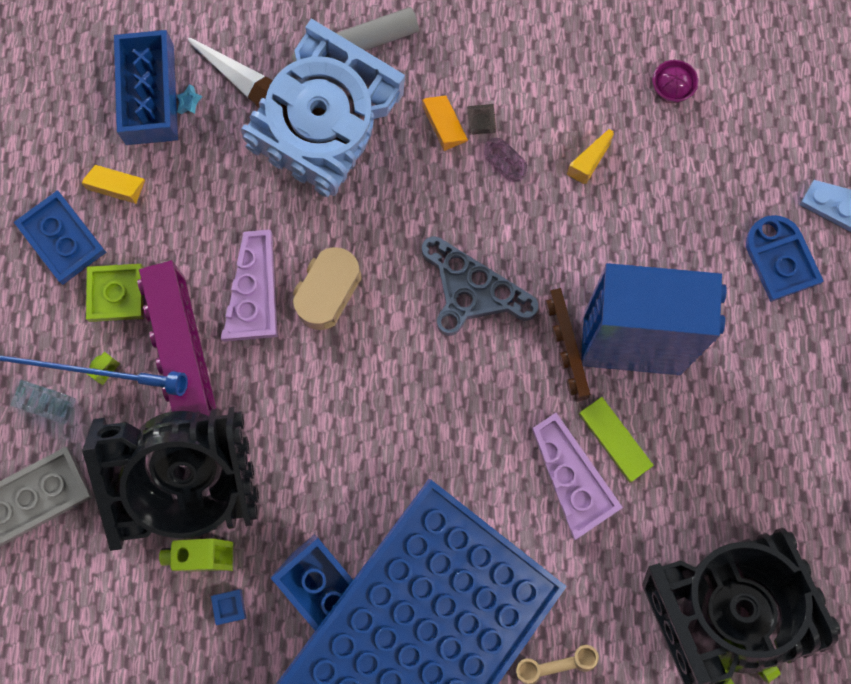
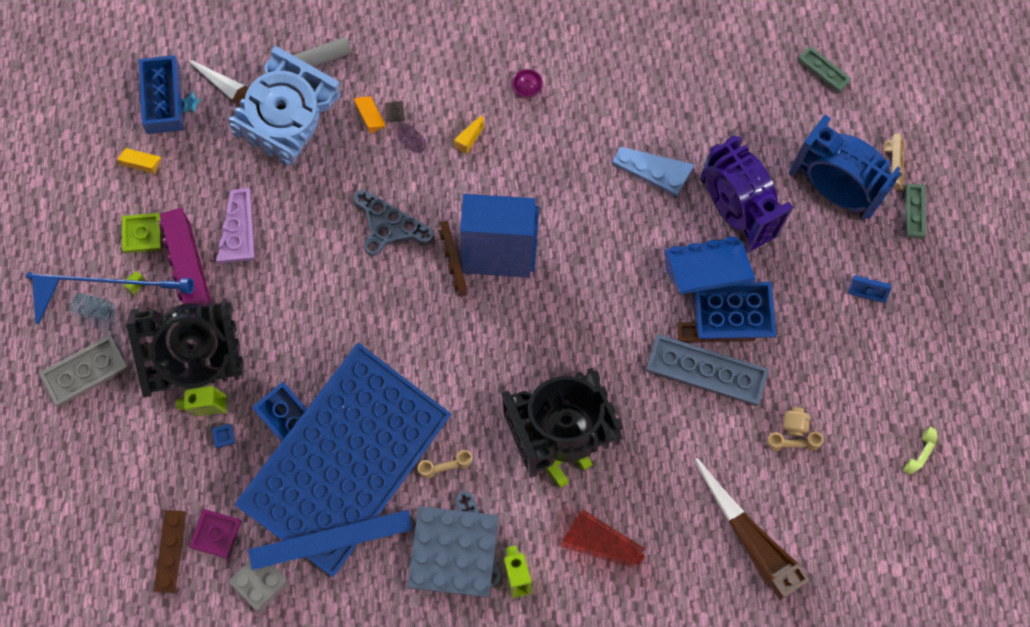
camera: 10 degrees left, 5 degrees down
blue plate [14,190,107,285] -> none
tan brick [293,247,361,330] -> none
lavender wing [532,413,623,541] -> none
lime tile [578,397,654,483] -> none
blue tile [746,215,824,302] -> none

